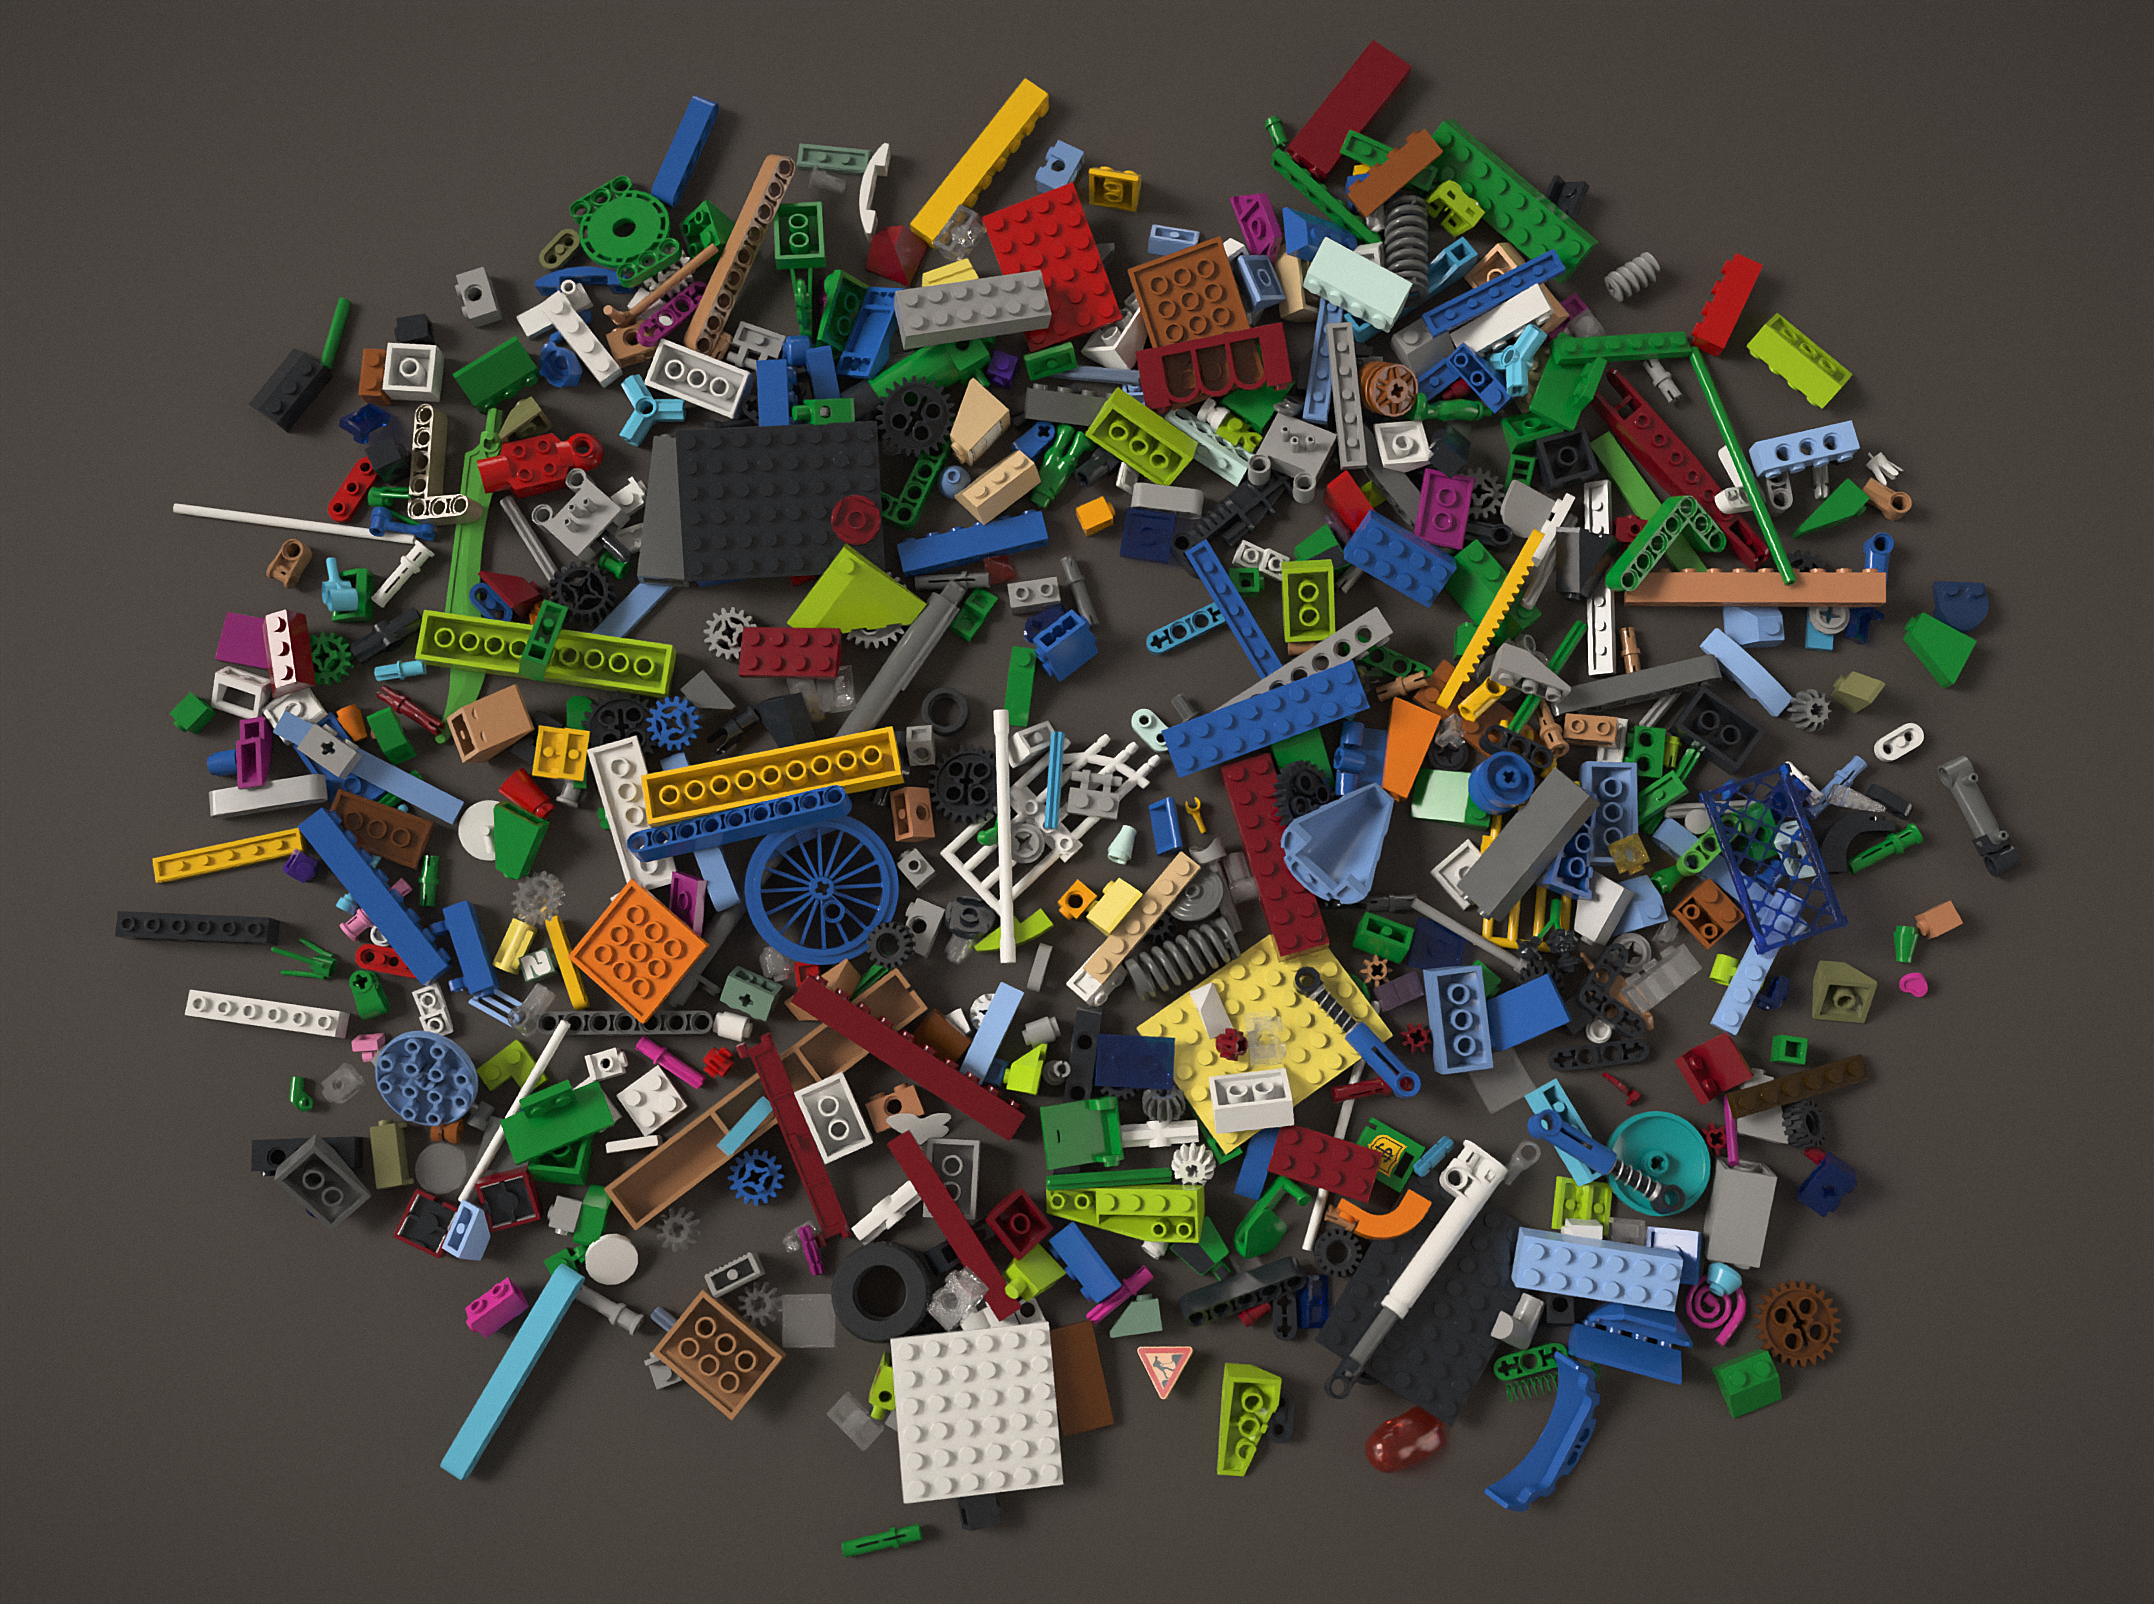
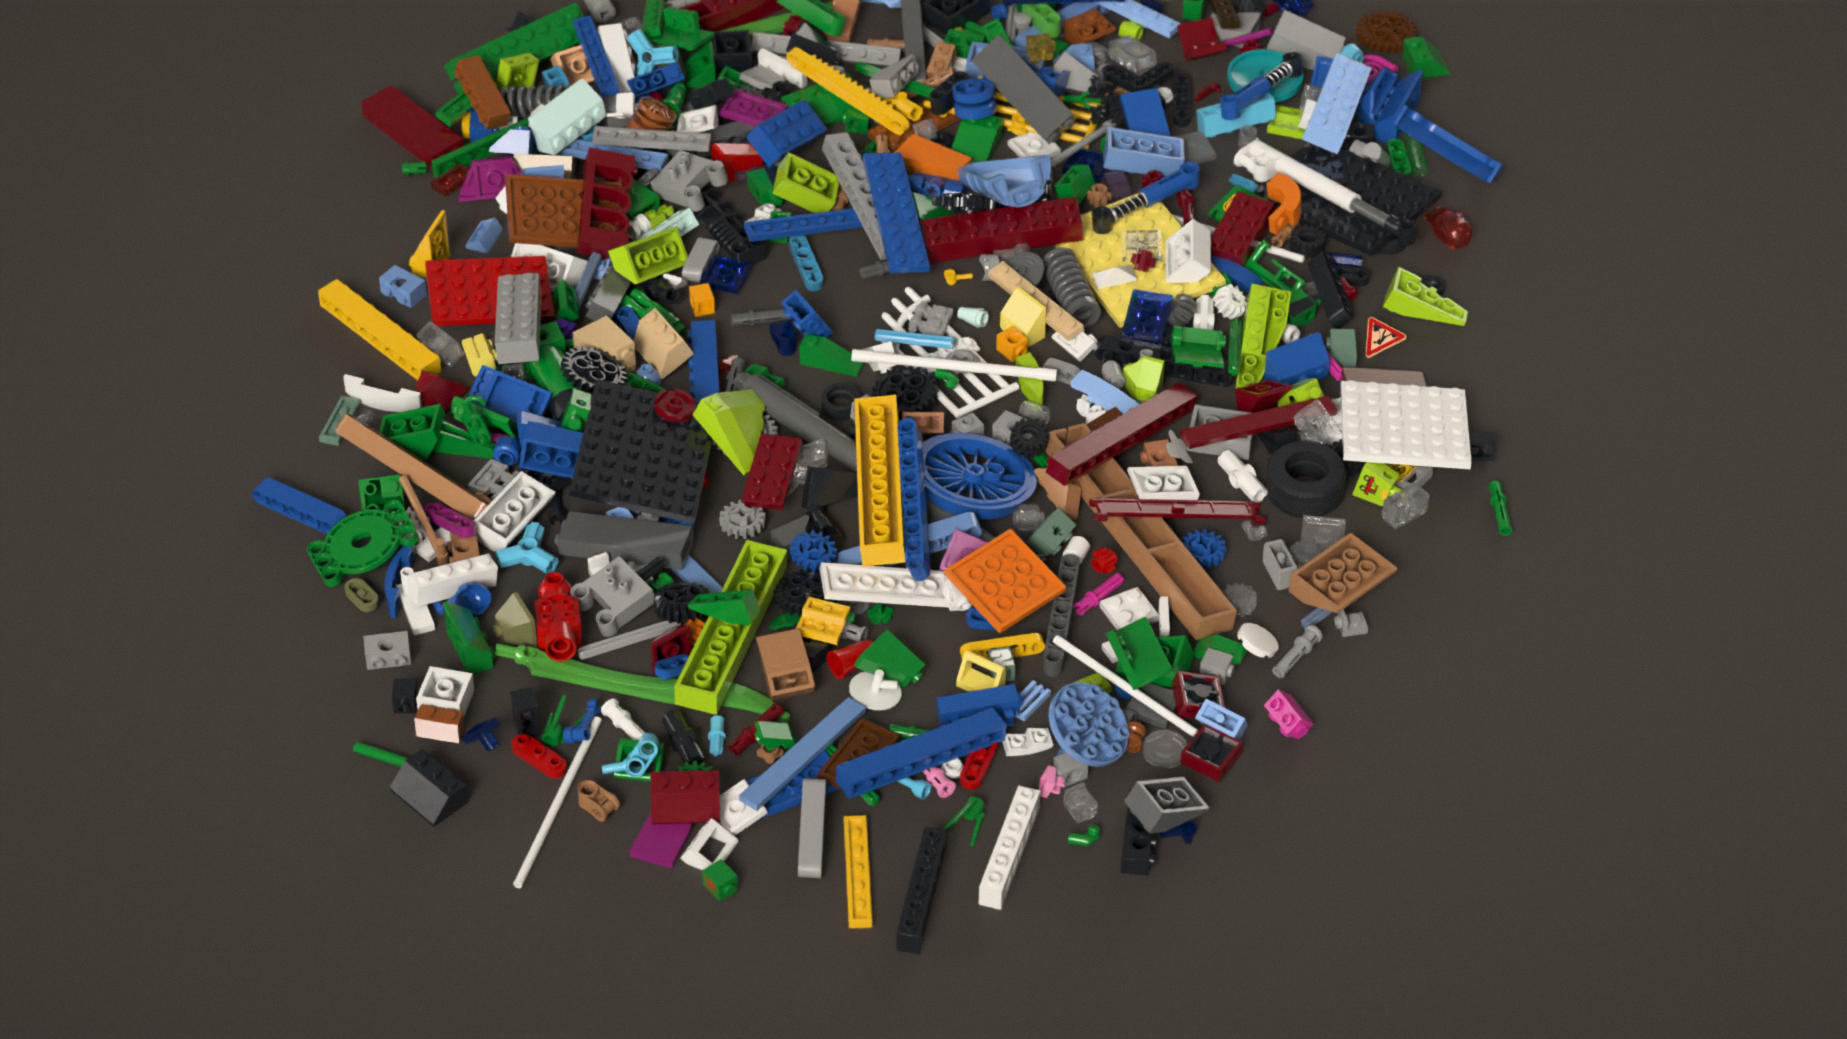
camera: 85 degrees left, 35 degrees down
blue brick [207,749,237,777] -> none
magenta slope [236,716,273,790] -> none
dark purple brick [282,848,318,883] -> none
light grey brick [297,724,363,780] -> none
orange cone [336,704,368,743] -> none
green piece [349,970,390,1021] -> none
olive brick [370,1119,414,1189] -> none
dark tan beam [408,404,483,526] -> none
medium azure beam [440,1263,585,1481] -> none
clear piece [508,983,556,1036] -> none
clear gear [511,871,565,926] -> none
green plate [544,1244,589,1276] -> none
white brick [585,1048,628,1082] -> none
medium azure piece [716,1096,773,1156] -> none
red tile [793,962,822,988] -> none
magenta axle [798,1225,825,1276] -> none
black tile [944,896,995,940] -> none
light grey brick [1007,577,1061,615] -> none
light aqua plate [1131,709,1168,753] -> none
blue tile [1149,797,1183,856] -> none
none -> clear red plate [431,164,469,197]
none -> white bracket [607,93,638,120]

